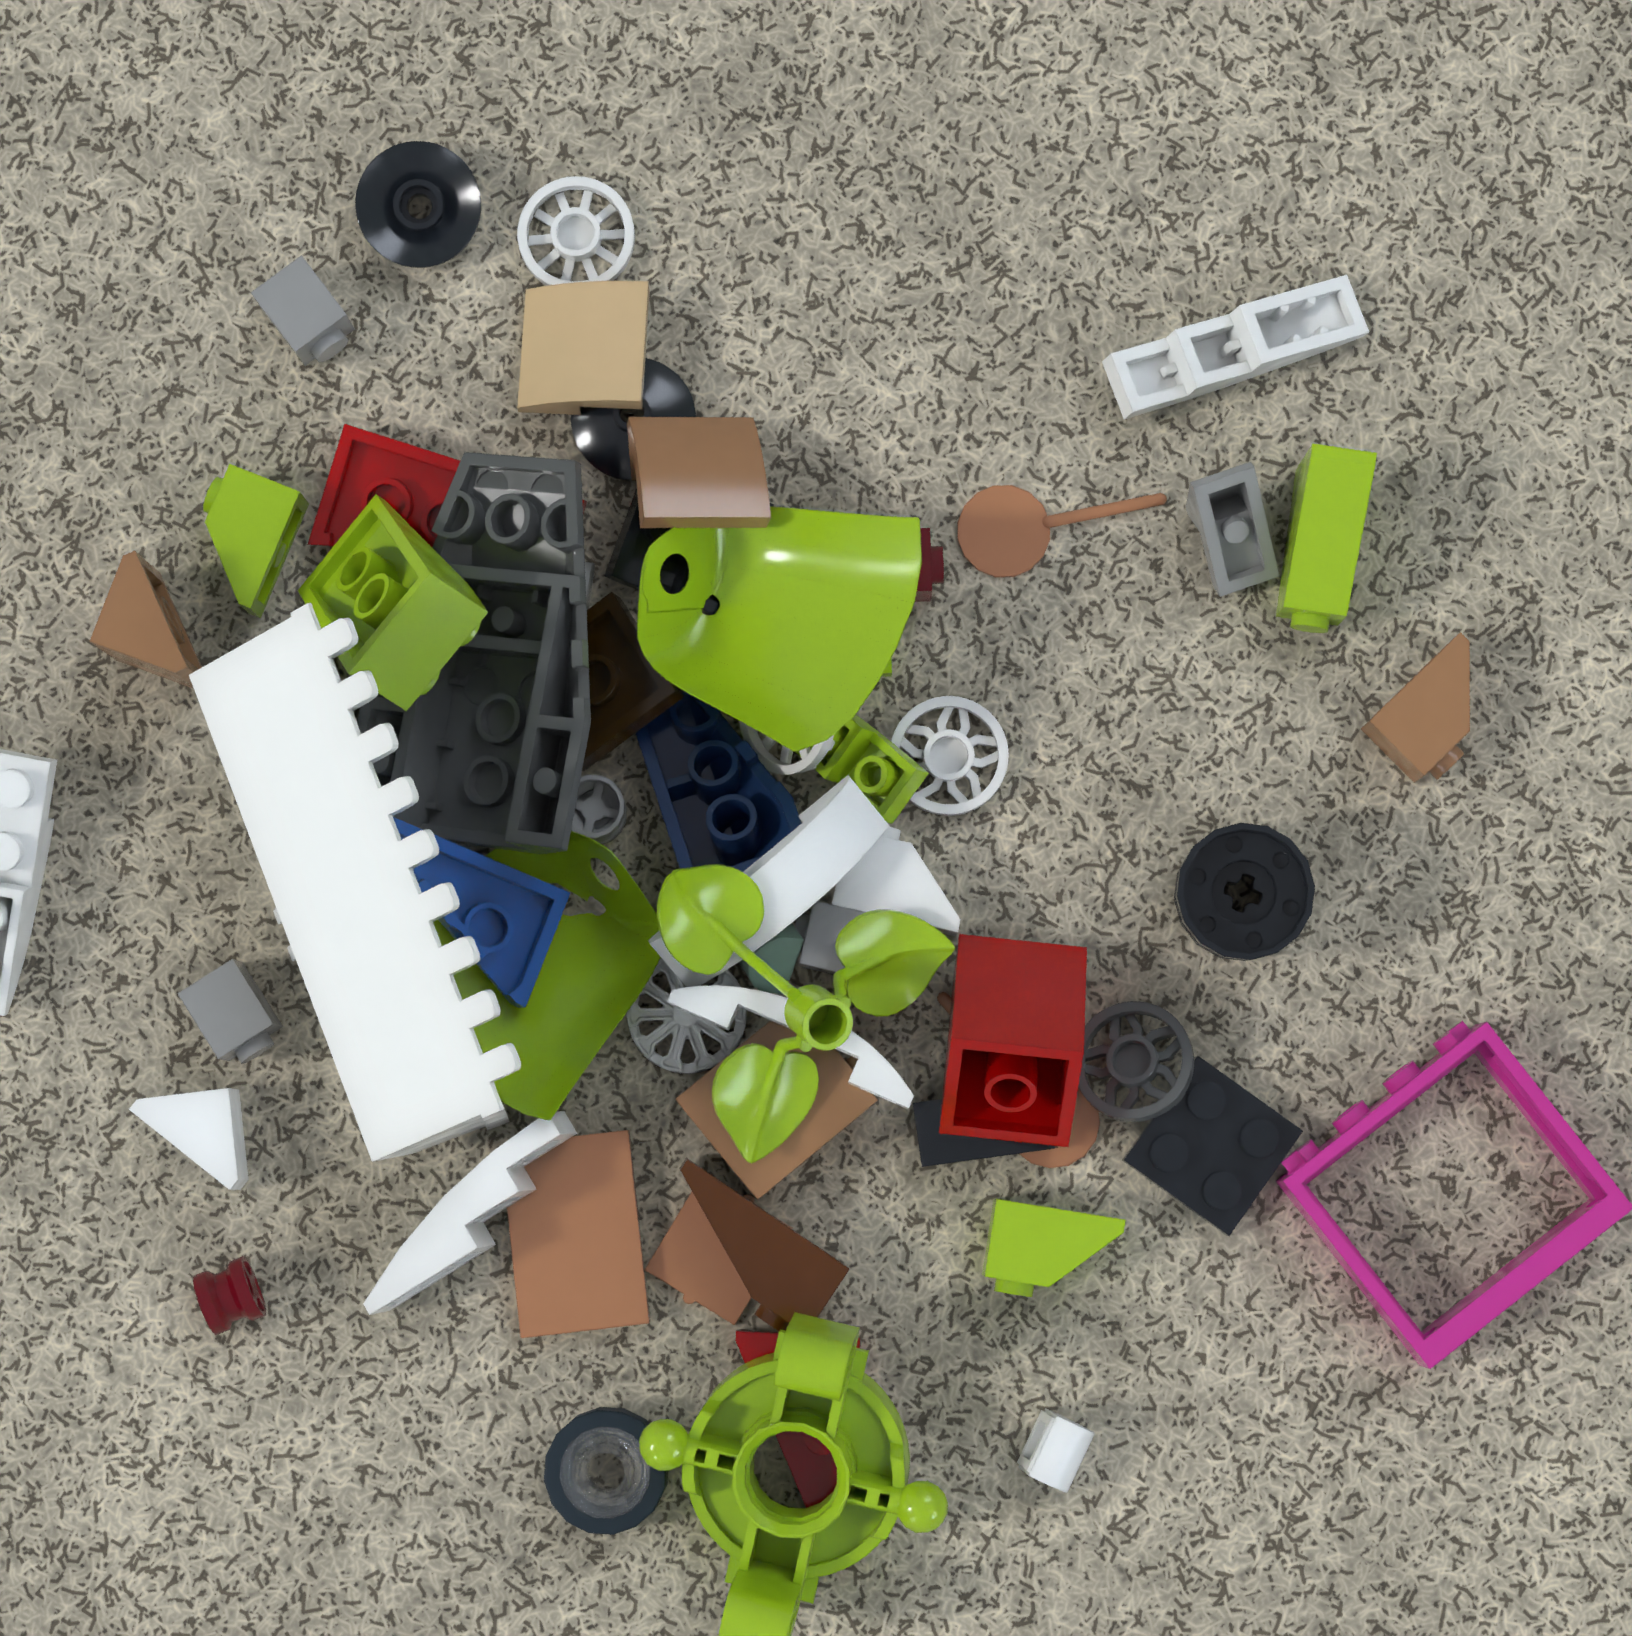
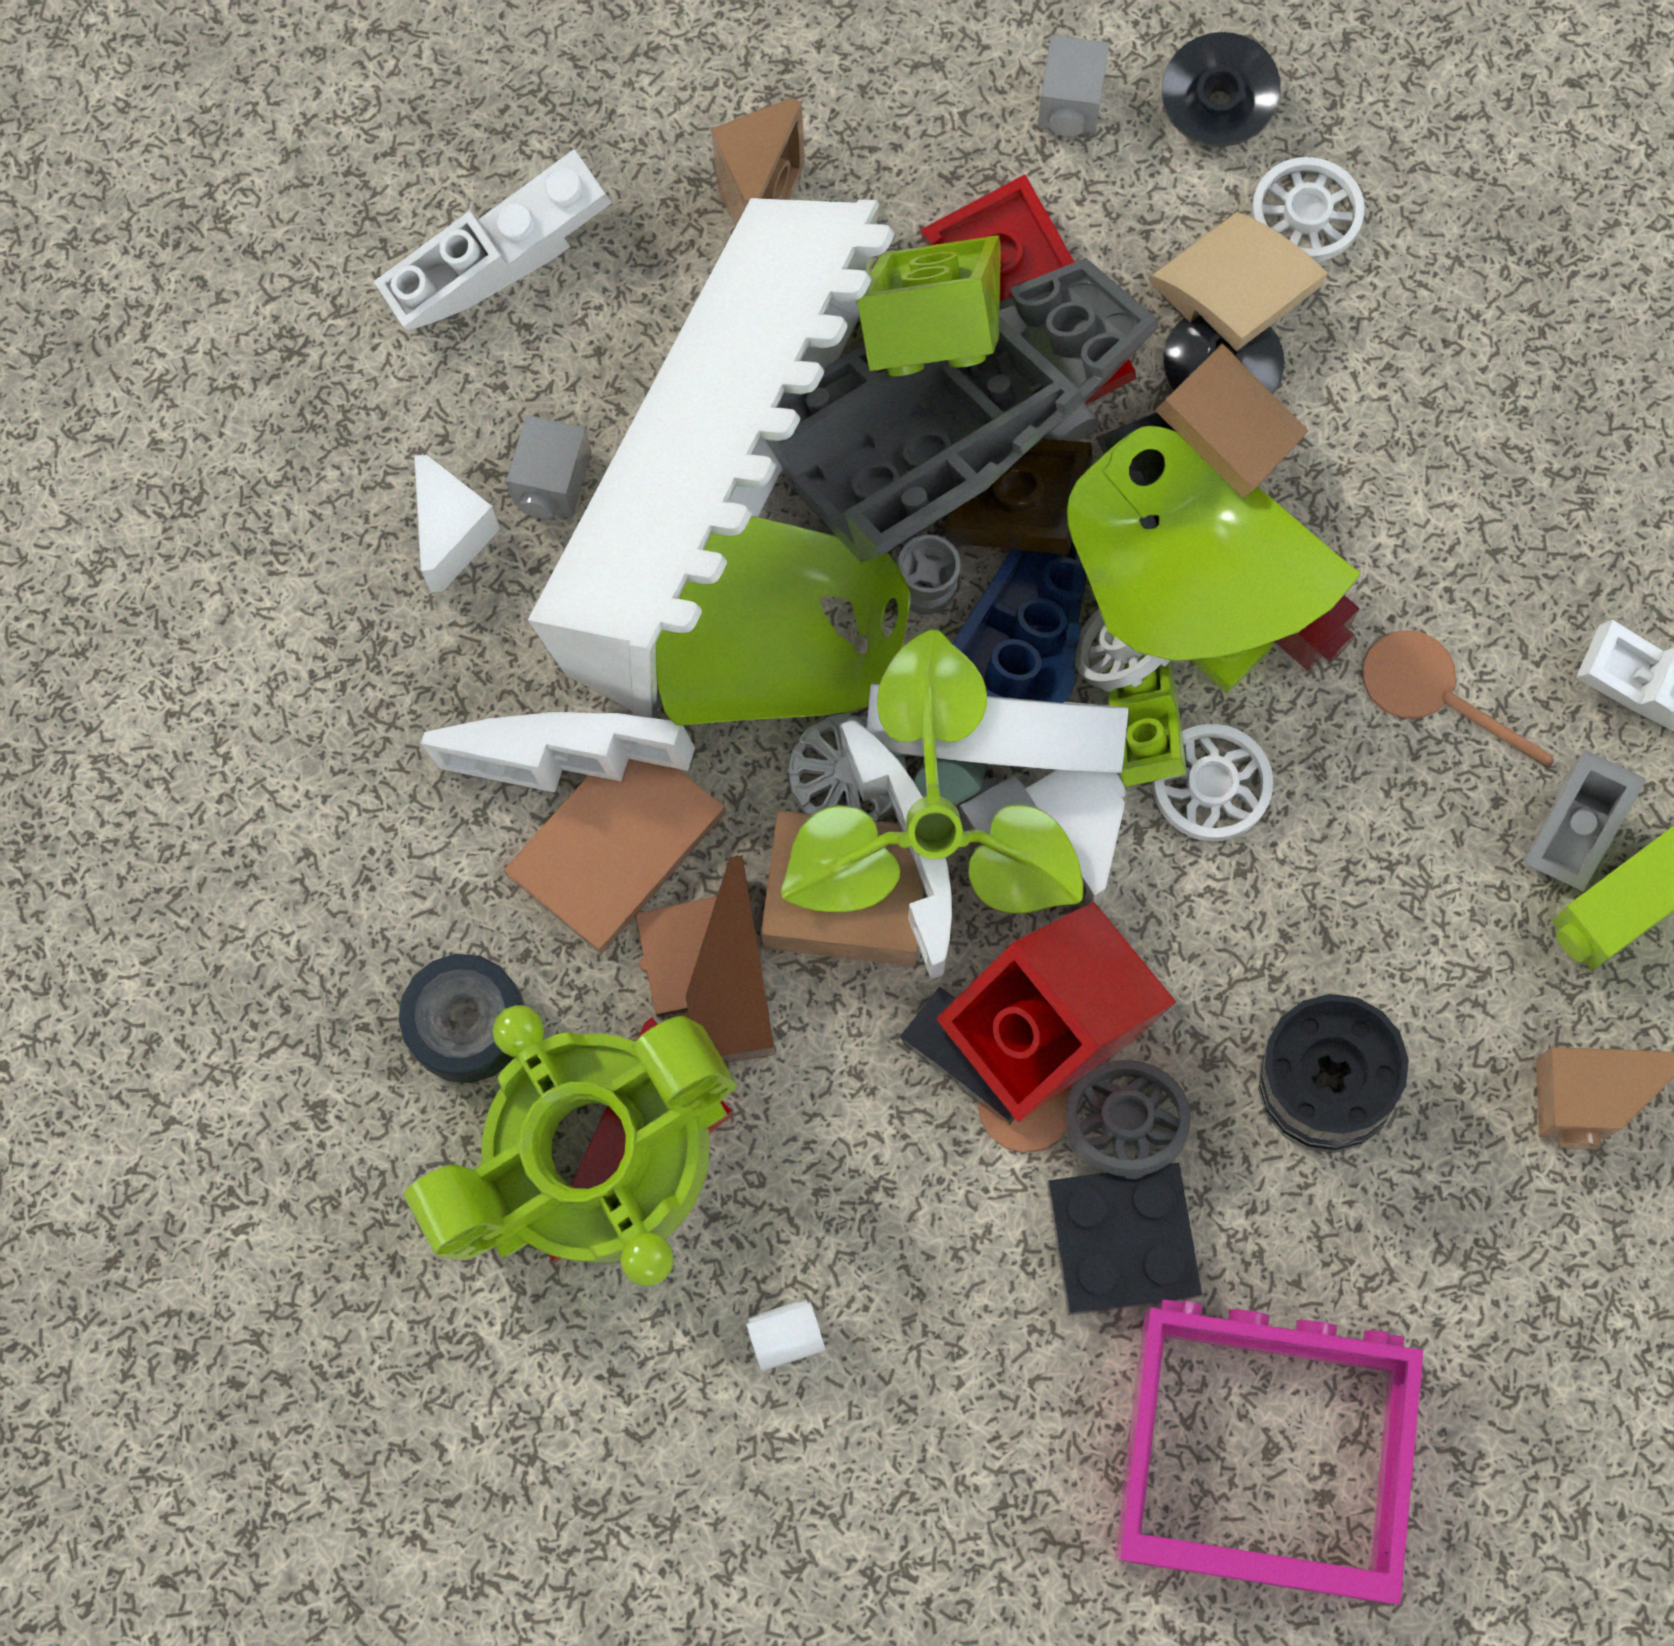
camera: 45 degrees right, 10 degrees down
dark red wheel [193,1256,266,1335] -> none
lime slope [203,464,309,618] -> none
blue wing [393,817,570,1008] -> none
lime slope [982,1199,1126,1297] -> none

